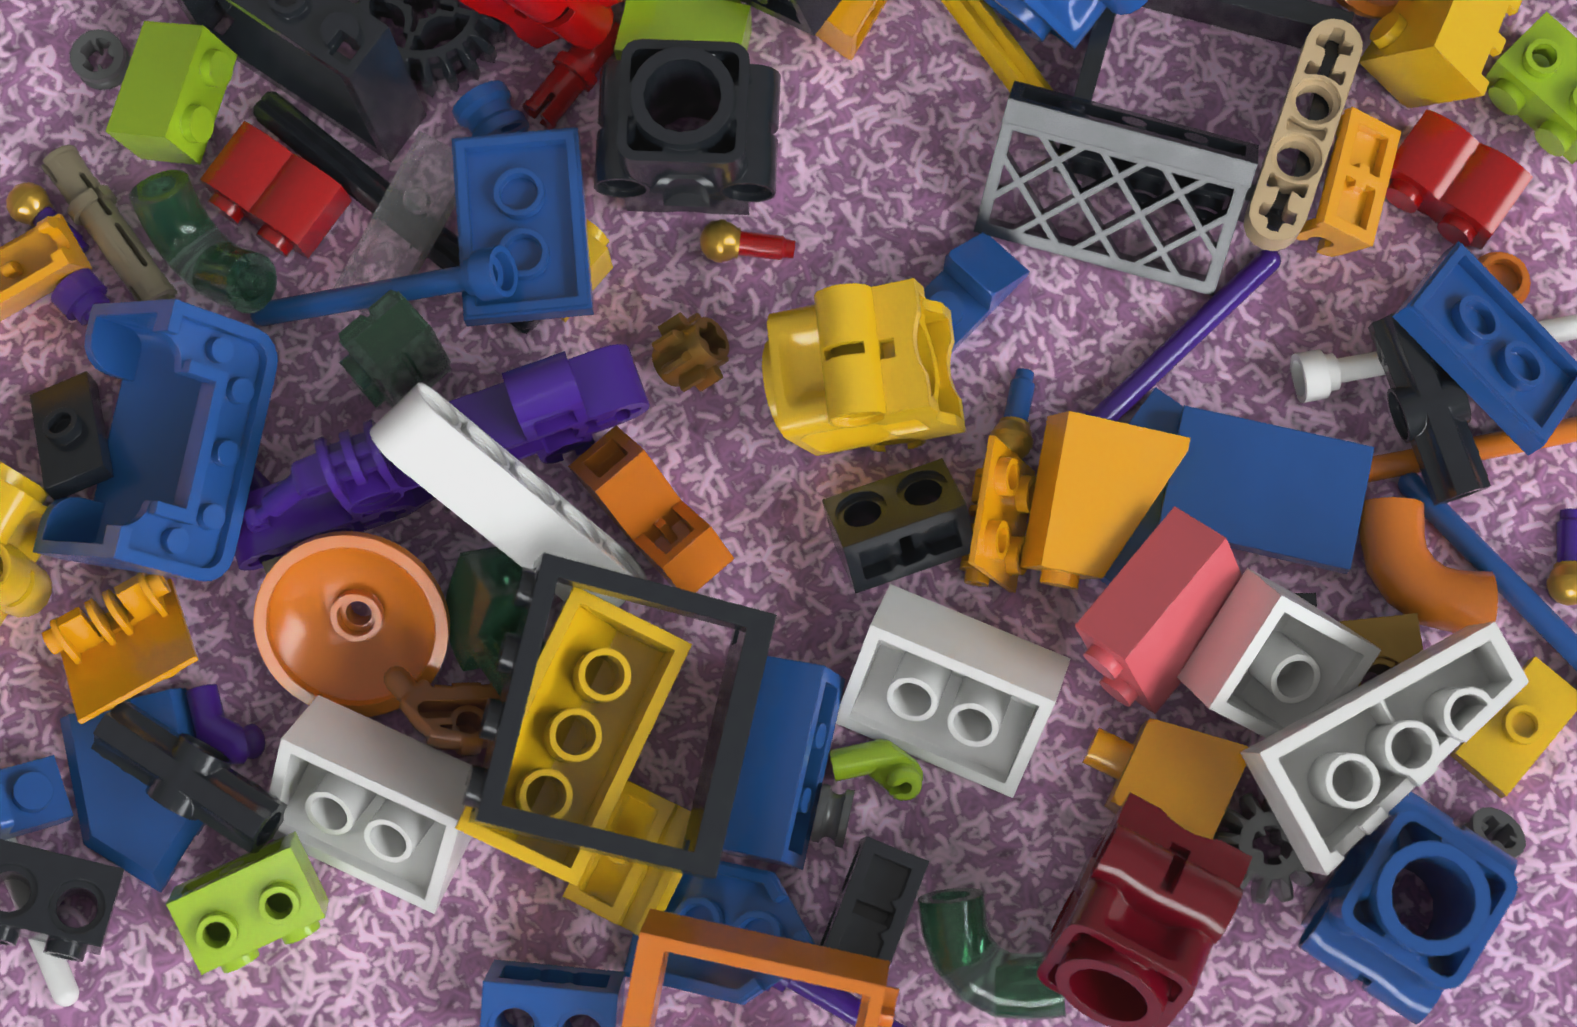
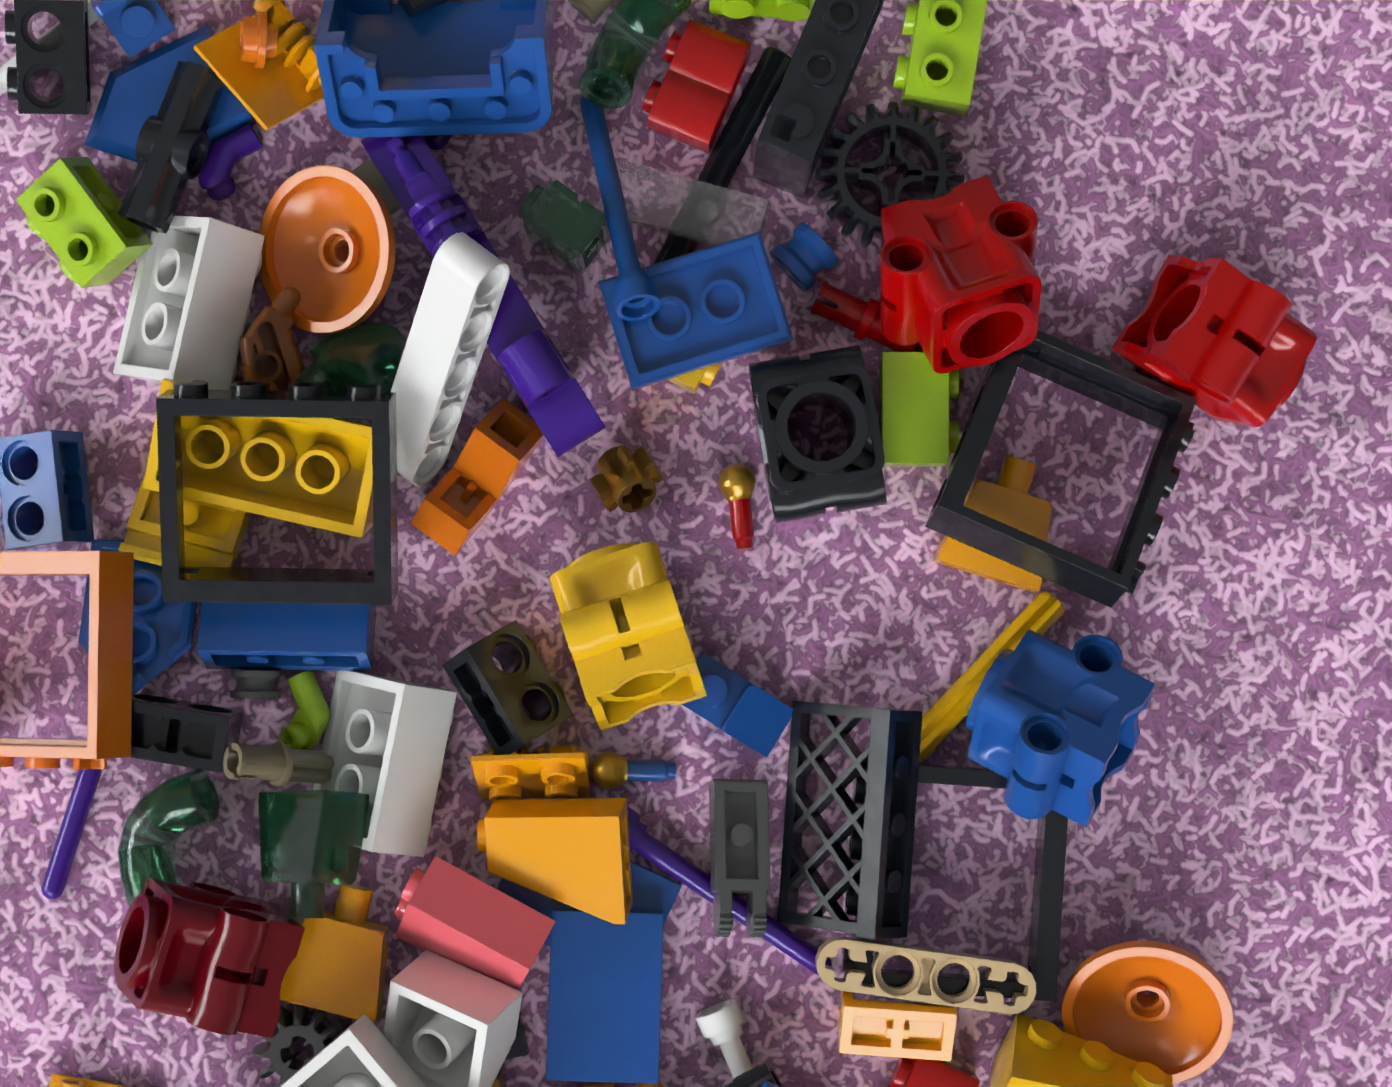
camera: 70 degrees right, 10 degrees up
none -> dark tan axle [223,742,334,787]
none -> orange plate [240,11,278,69]
none -> clear green torso [258,790,369,919]
none -> dark grey hinge [709,779,770,937]

